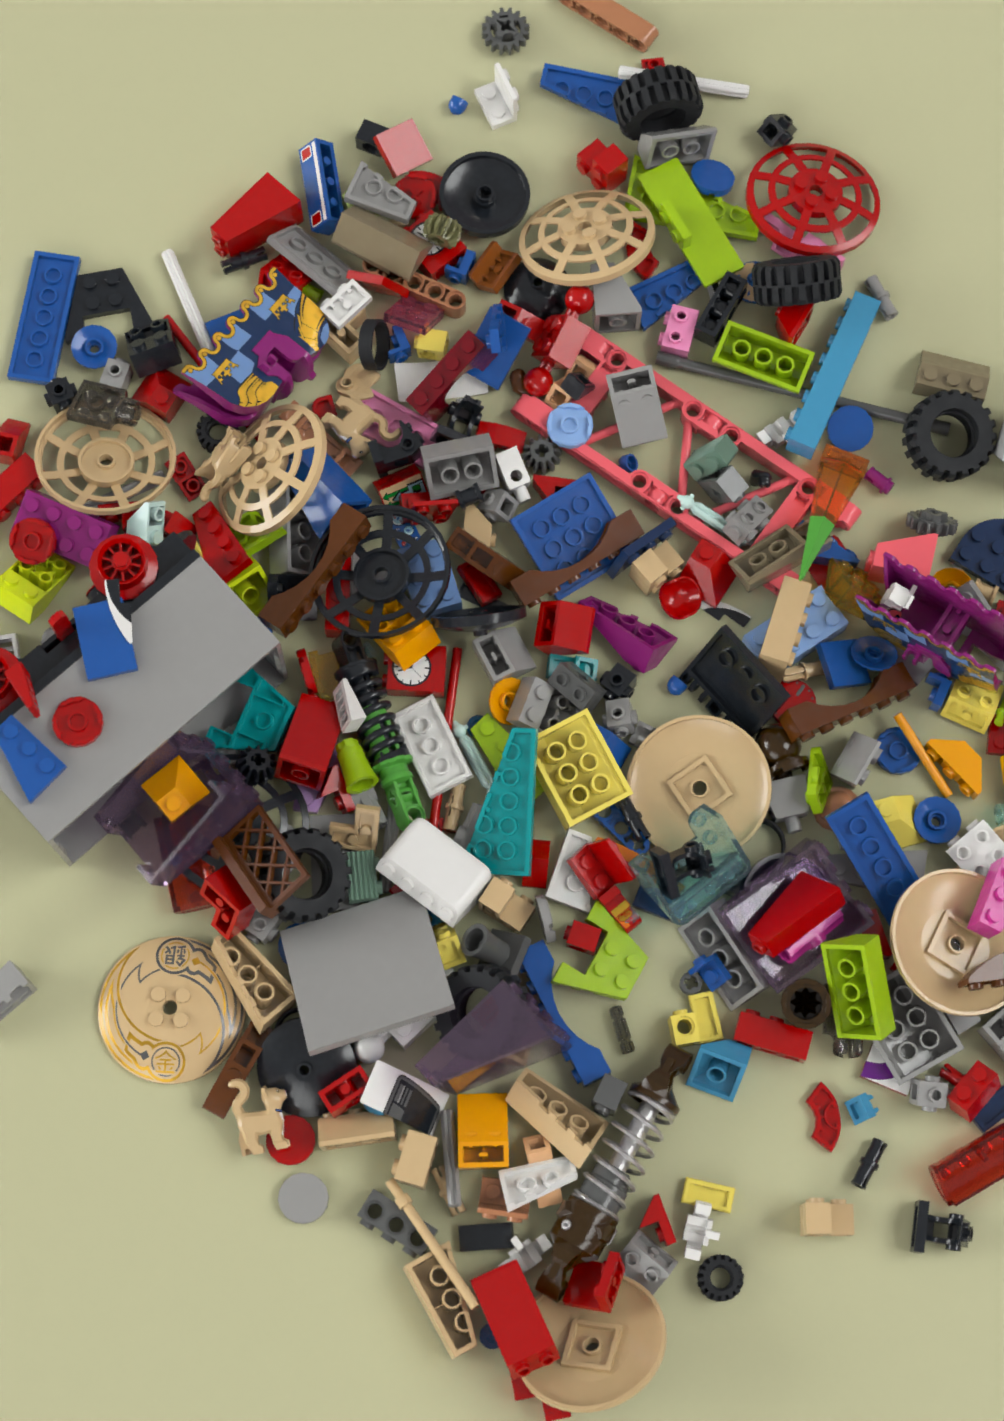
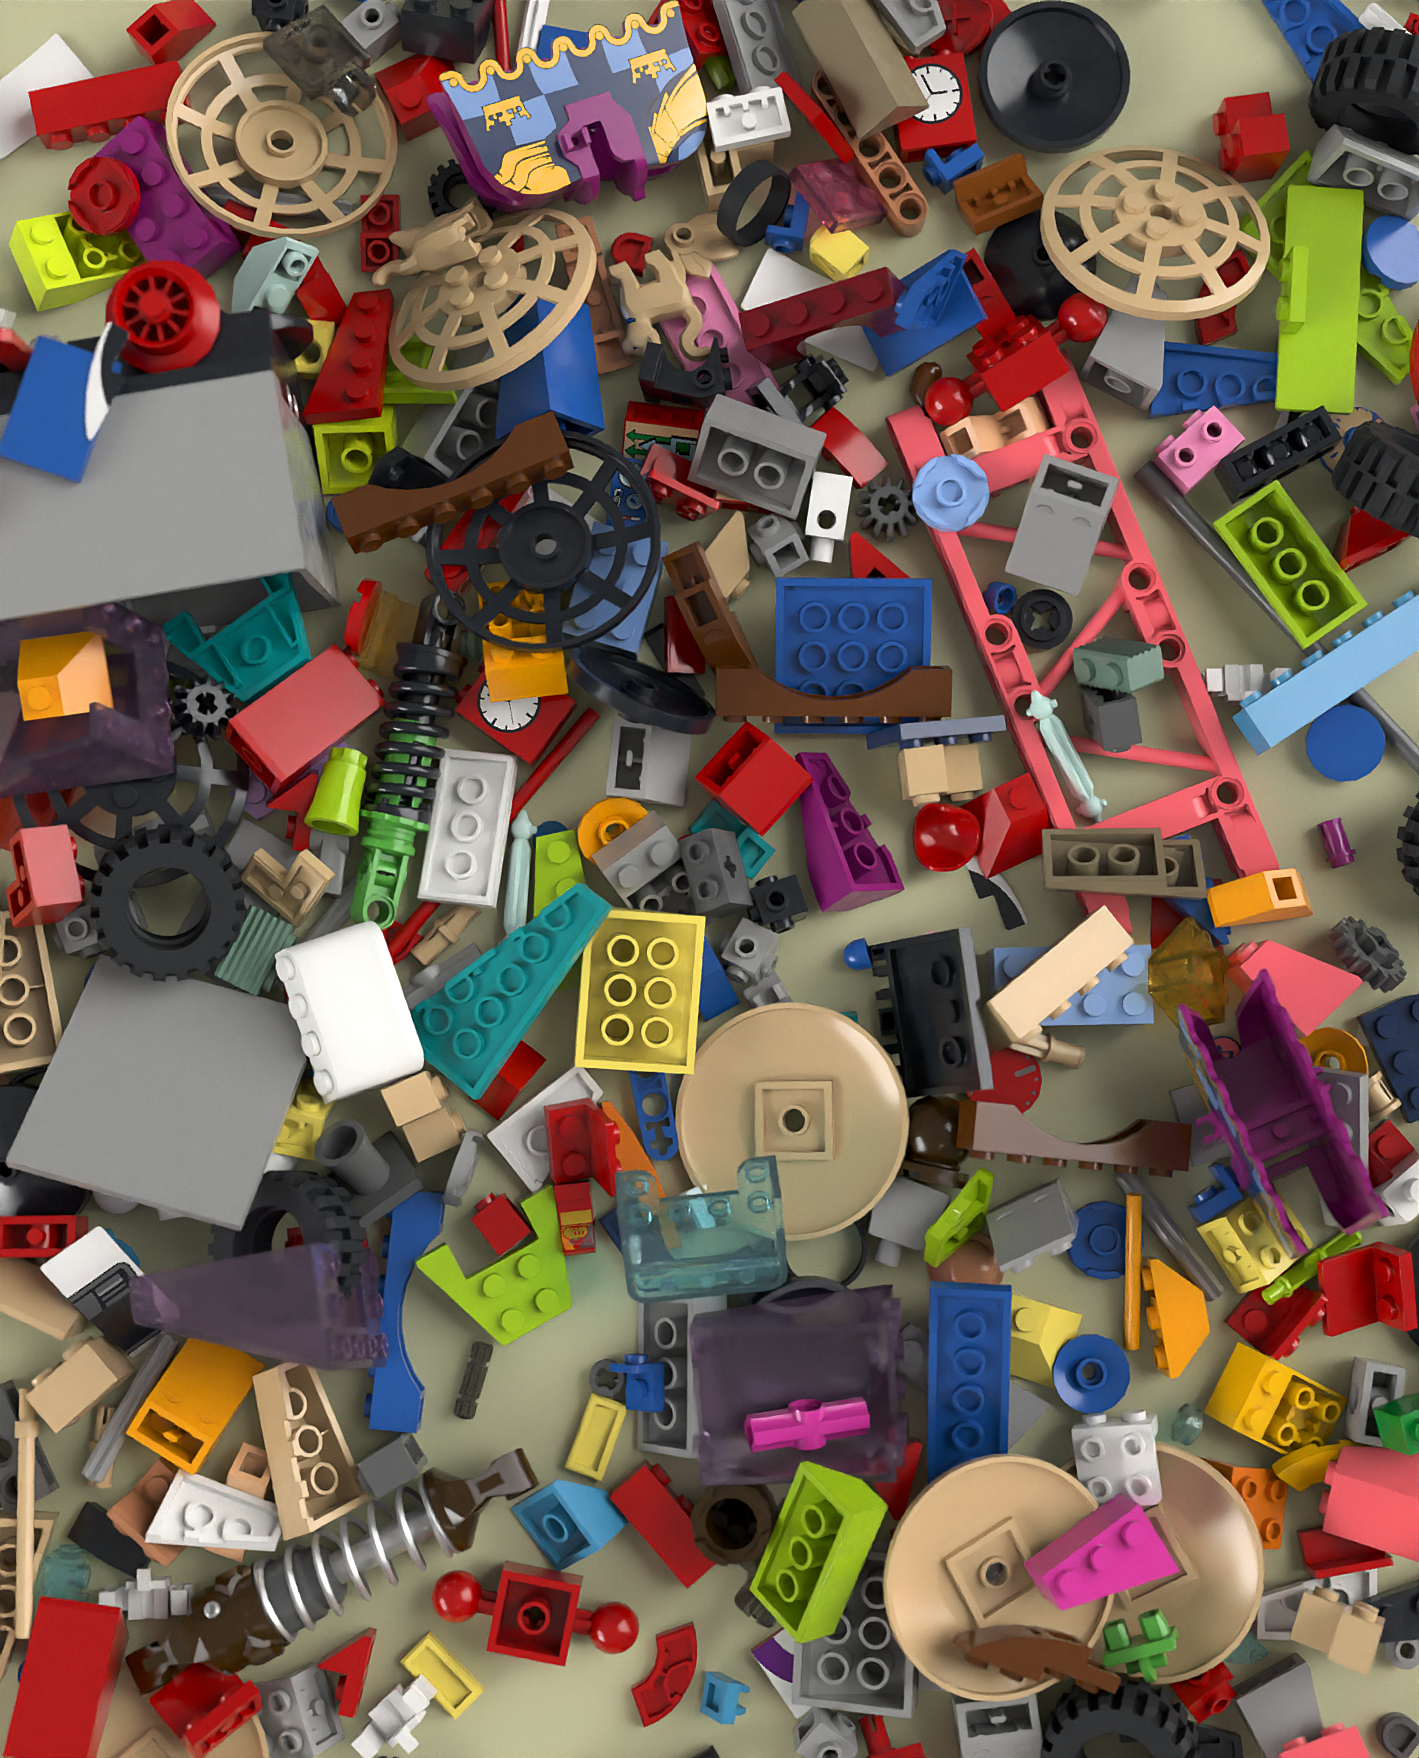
camera: 30 degrees right, 10 degrees up
reddish brown fence [211,805,311,919] -> none
white slope [333,678,367,733] -> none
olive gear [422,213,462,249] -> none
black bush [455,482,485,510] -> none
black slope [560,372,595,400] -> none
black pin [616,796,651,843] -> none
black tile [649,841,715,900] -> none
light yellow brick [667,1009,700,1048] -> none
light grey brick [722,495,773,546] -> none
red slope [748,871,846,958] -> none
black arm [749,469,772,488] -> none
clear orange plate [799,443,870,581] -> none
blue tile [815,639,871,690] -> none
blue dish [850,636,898,671] -> none
white piece [880,583,918,612] -> none
none -> clear light blue brick [40,1544,91,1602]
none -> red brick [432,1560,639,1667]
none -> black gear [1011,589,1073,650]
none -> light grey axle [1115,1173,1224,1302]
none -> light orange slope [1206,868,1313,928]

